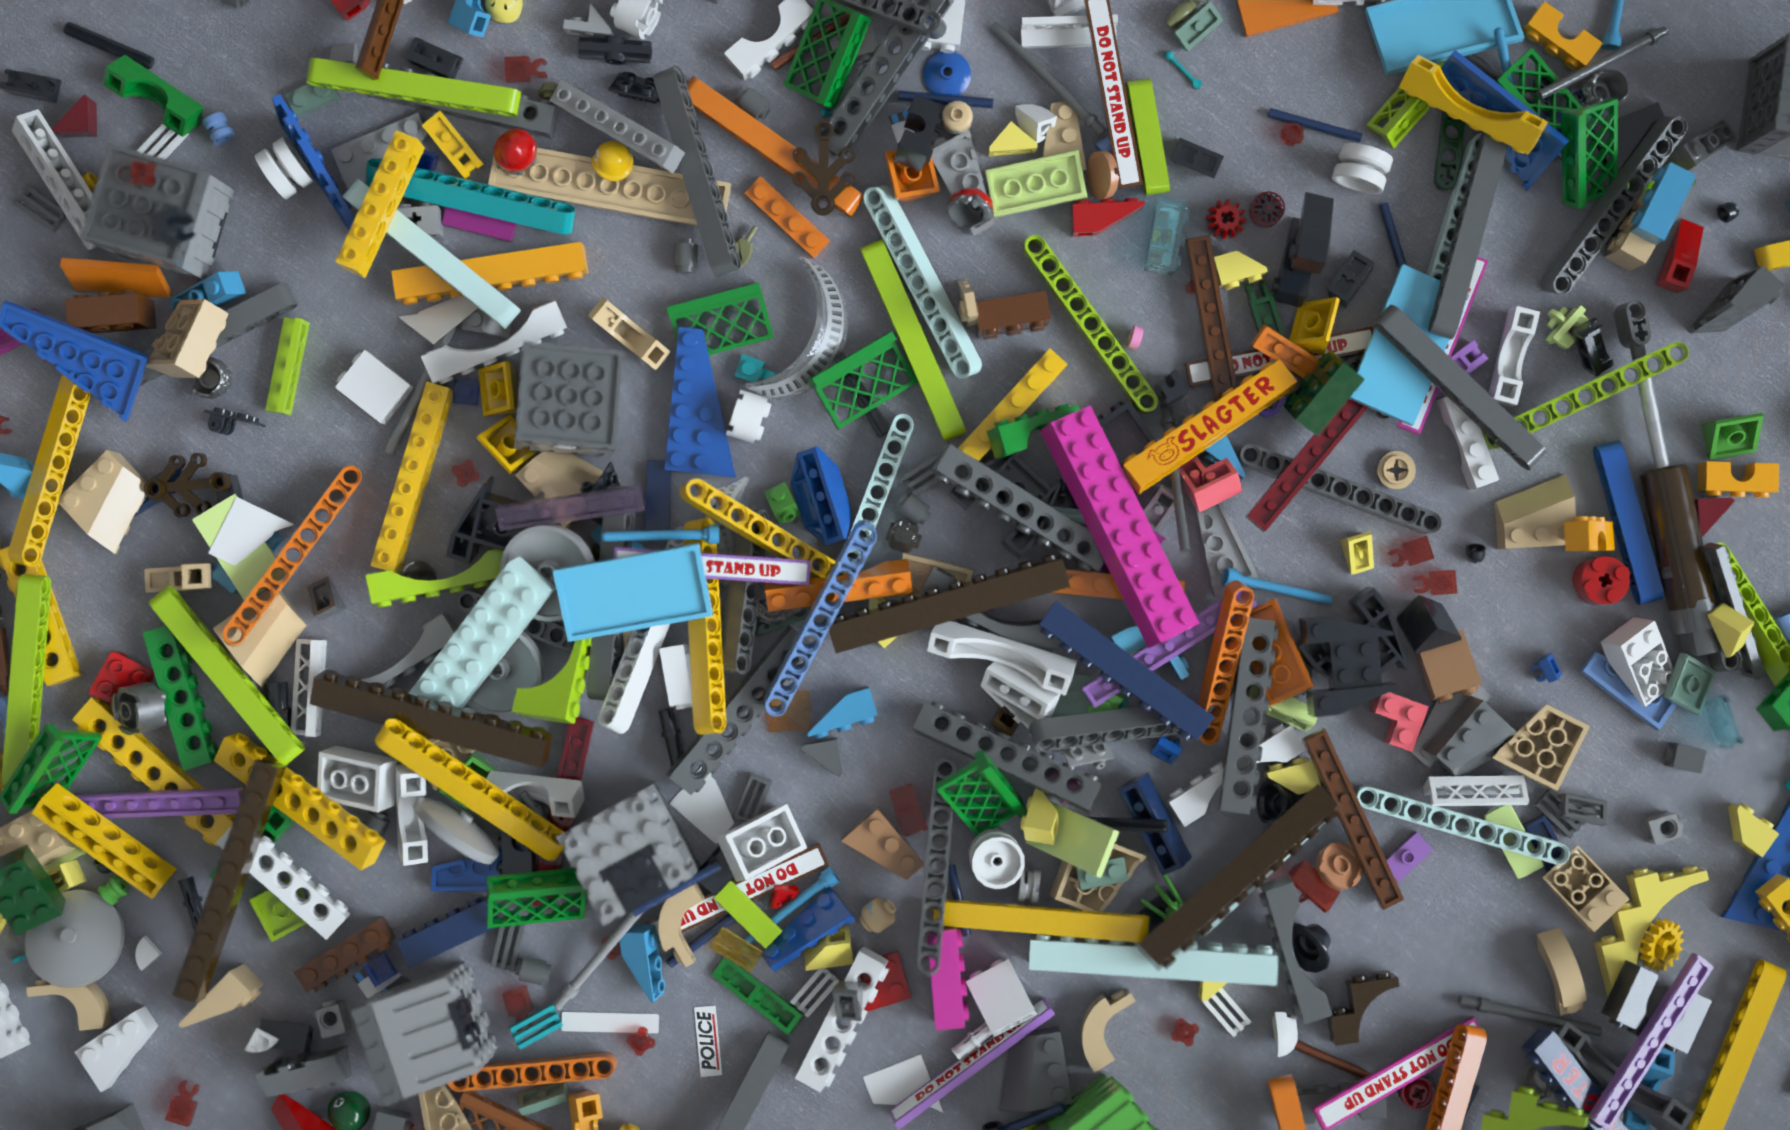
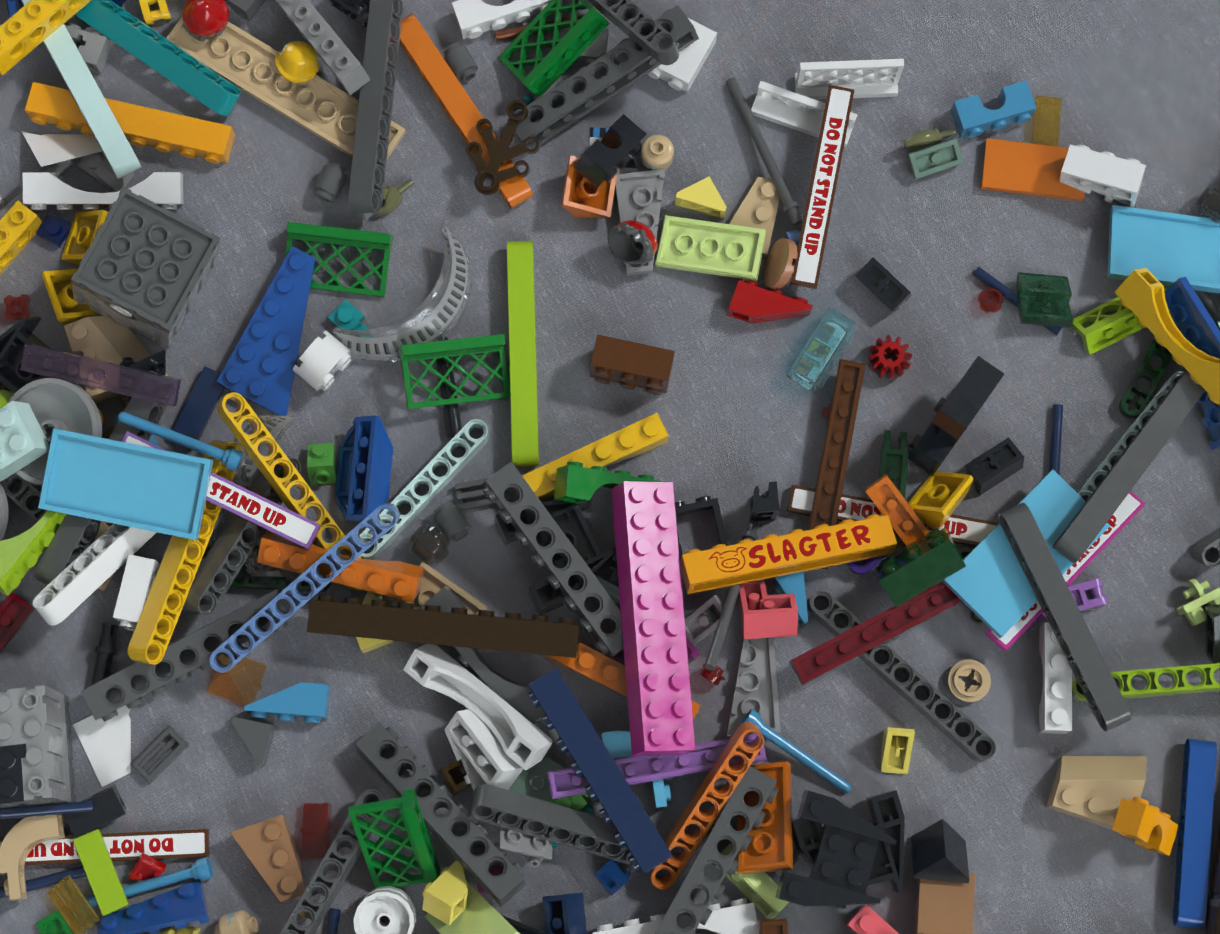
camera: 20 degrees right, 10 degrees down
magenta tile [442,207,517,243] -> none
tan arch [588,297,670,370] -> none
white brick [716,804,807,881] -> none
orange plate [744,176,830,259] -> none
light aqua beam [863,185,982,379] -> none
dark blue bar [898,91,993,108] -> none
blue dish [924,52,971,96] -> none
tan wing [957,280,978,328] -> none
white brick [1015,104,1057,143] -> none
lime beam [1023,235,1158,414] -> none
lime beam [1126,78,1170,196] -> none
bright pink tile [1127,325,1144,350] -> none
teal hinge [1164,51,1202,89] -> none
light yellow slope [1214,251,1268,290] -> none
dark red wheel [1249,191,1285,228] -> none
white wheel [1332,143,1393,194] -> none
clear red plate [1388,536,1434,567] -> none
clear red plate [1413,570,1457,596] -> none
black hinge [1466,543,1486,564] -> none
white arch [1488,306,1540,408] -> none
red brick [1572,556,1630,605] -> none
none -> clear red plate [700,664,725,686]
none -> clear green slope [1017,272,1074,328]

